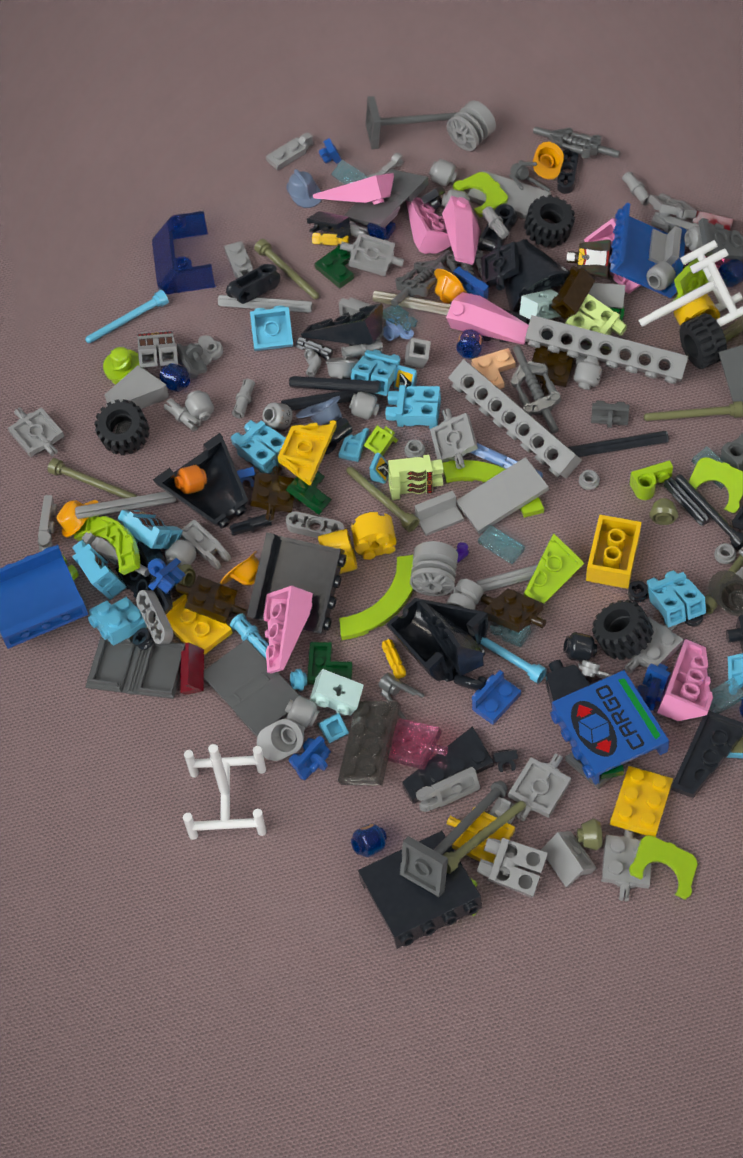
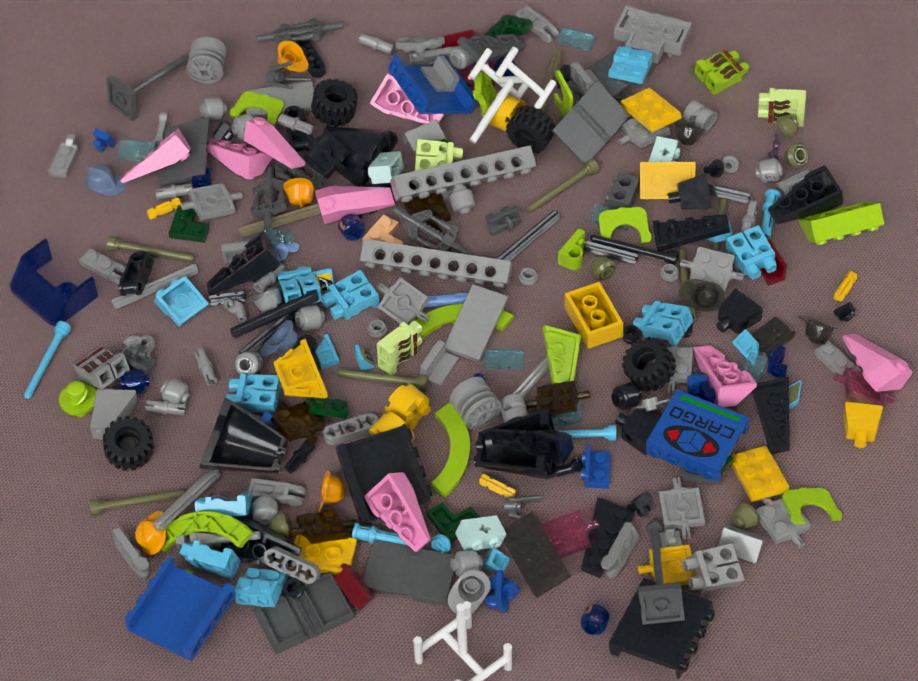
camera: 40 degrees left, 5 degrees down
light grey plate [8,407,64,457] -> none
blue hips [148,558,186,594] -> none
orange head [174,465,207,494] -> none
black hinge [307,211,351,238] -> none
lime bracket [363,425,398,456] -> none
light grey brick [404,338,430,368] -> none
olive piece [443,801,526,874] -> none
blue plate [453,267,489,299] -> none
dark brown brick [551,266,596,319] -> none
torso [567,240,612,280] -> none
light grey head [647,261,676,291] -> none

